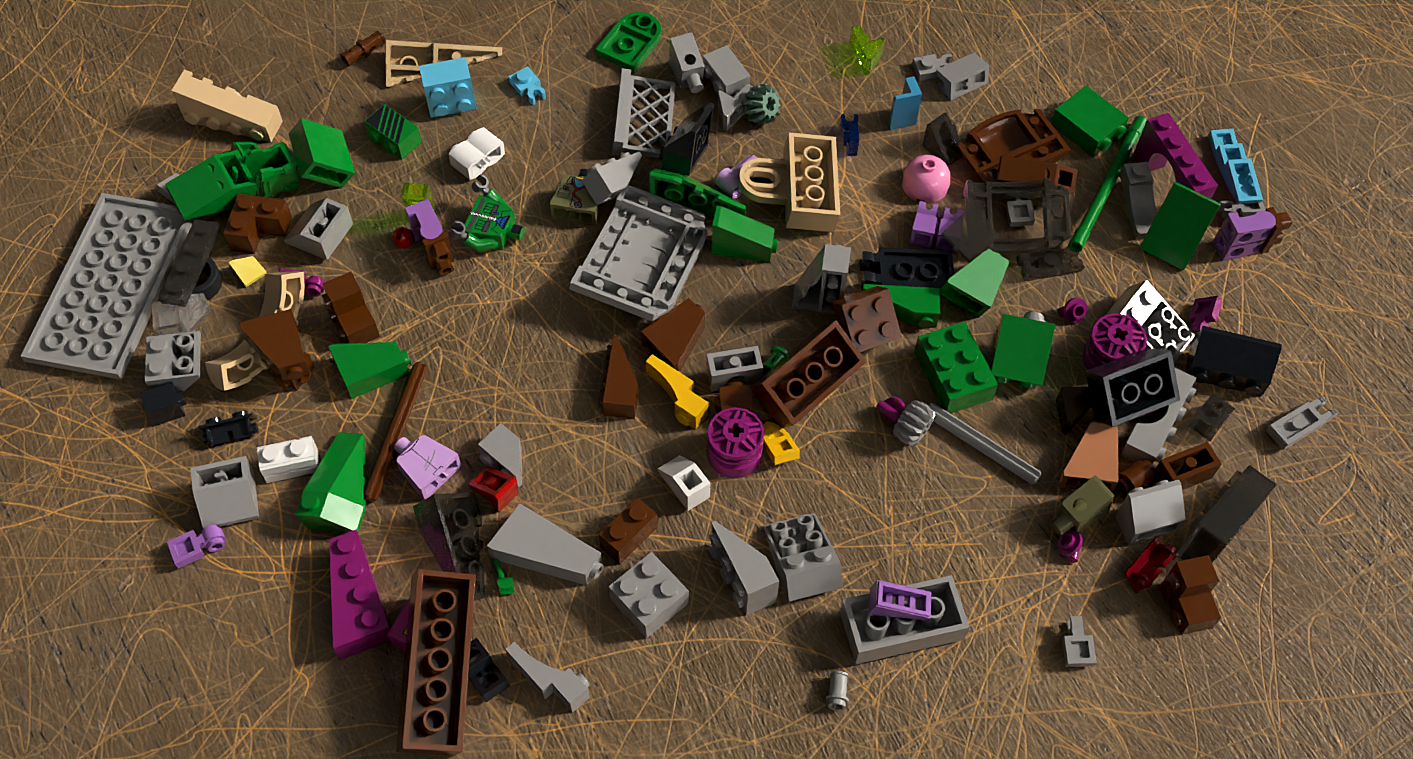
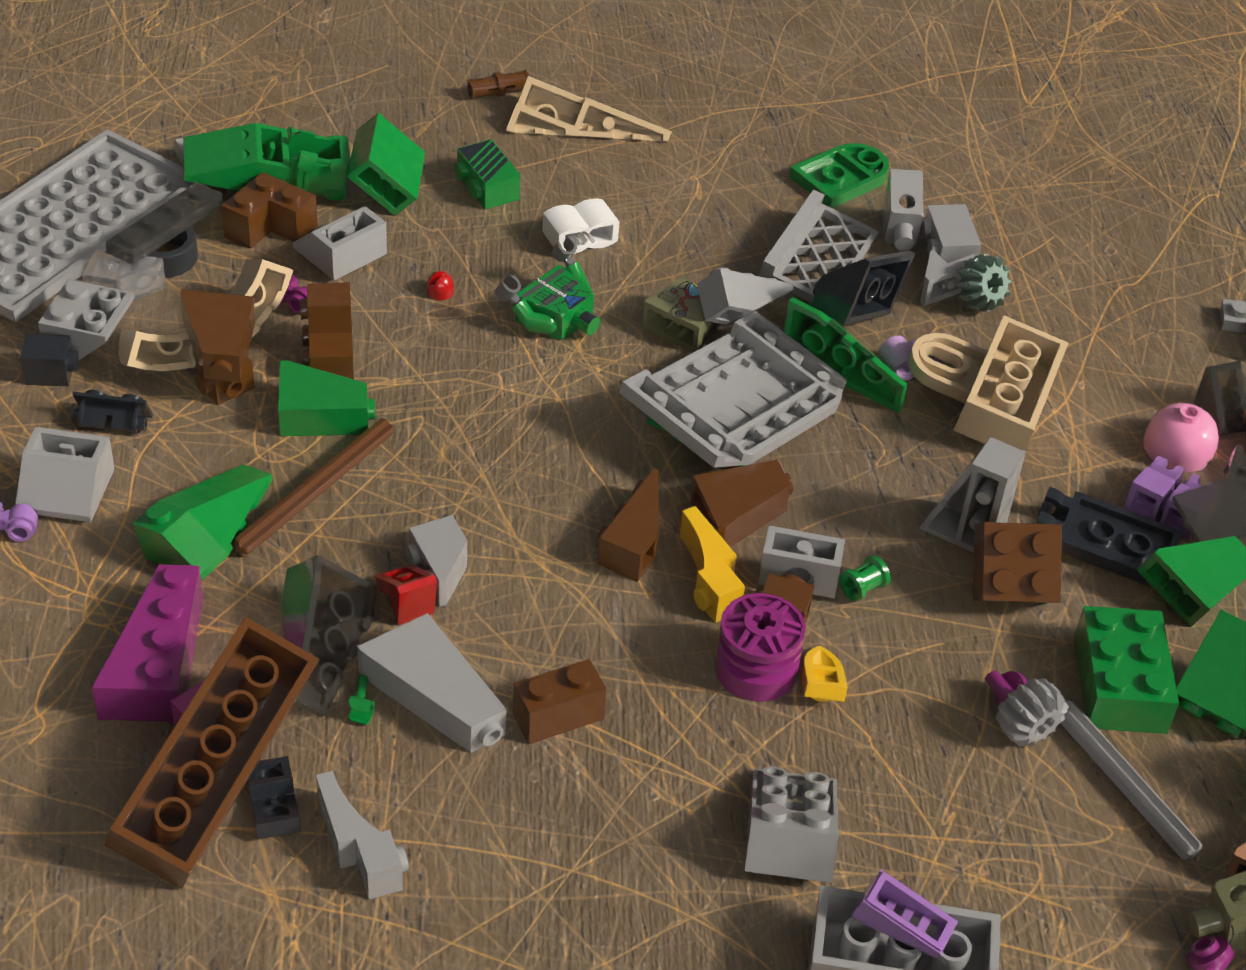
camera: 20 degrees right, 15 degrees down
tan wedge [171,70,283,142] -> none
light yellow slope [229,256,267,287] -> none
white brick [257,436,320,483] -> none
lavender torso [394,435,461,501] -> none
clear neon green slope [401,182,436,214] -> none
hips [405,199,454,276] -> none
medium azure brick [419,57,476,118] -> none
medium azure plate [508,66,546,105] -> none
light grey brick [609,552,689,639] -> none
white slope [658,455,710,511] -> none
light grey slope [708,521,779,616] -> none
green slope [712,206,778,263] -> none
reddish brown brick [750,320,866,428] -> none
clear blue plate [840,114,859,156] -> none
clear neon green slope [850,25,885,75] -> none
green slope [862,284,940,328] -> none
dark azure panel [888,76,922,130] -> none

